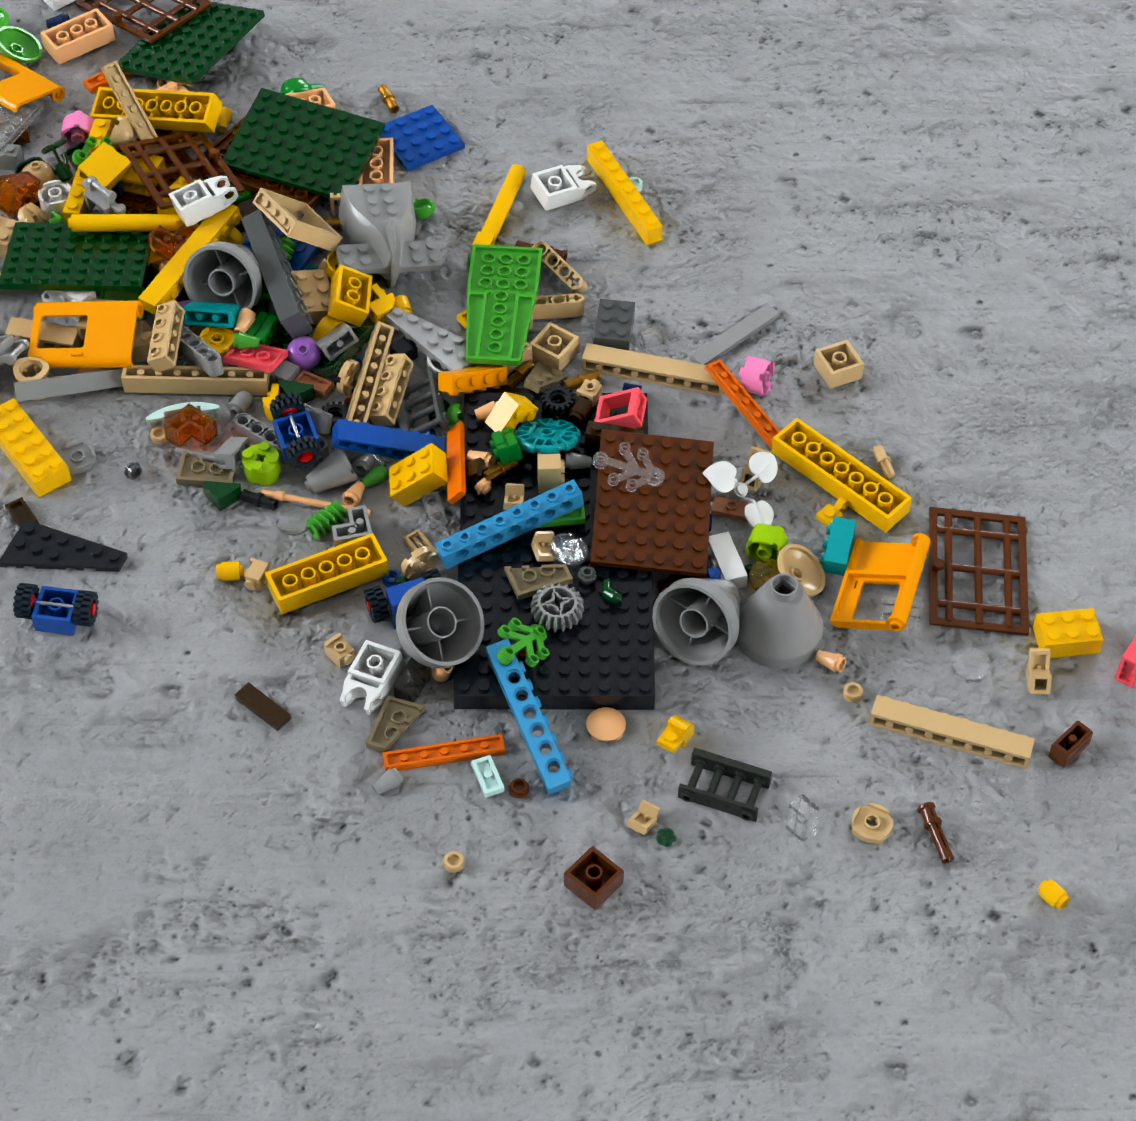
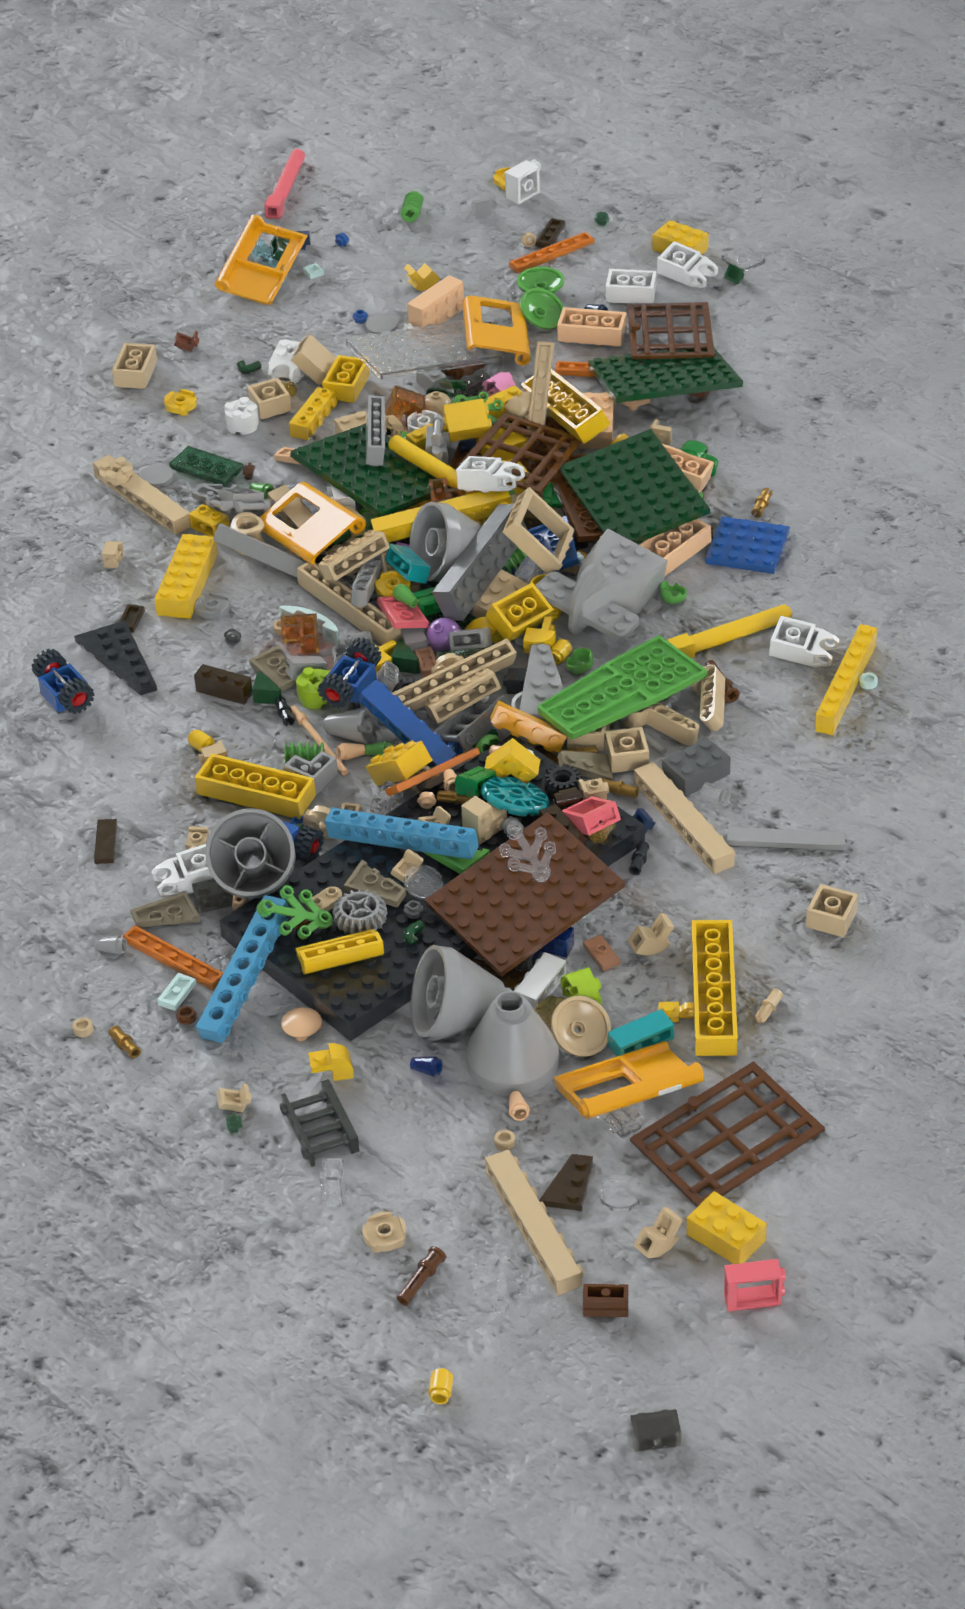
camera: 50 degrees right, 10 degrees down
light nougat cone [234,308,256,333] -> none
reddish brown brick [564,846,624,911] -> none
white plant [703,452,778,528] -> none
orange tile [704,359,780,448] -> none
blue plate [706,566,721,579] -> none
bright pink brick [739,355,775,396] -> none
none -> pearl gold pin [108,1025,141,1059]
none -> dark brown brick [194,664,253,705]
none -> yellow brick [296,929,384,974]
none -> tan plate [307,887,342,912]
none -> light grey brick [366,395,385,466]
none -> clear blue cone [410,1056,443,1077]
none -> clear smoke brick [457,370,491,402]
none -> clear brick [515,556,546,584]
none -> dark brown wing [539,1154,593,1211]
none -> bright green hair [566,648,594,674]
none -> black pin [629,841,649,875]
none -> tan bracket [649,419,672,445]

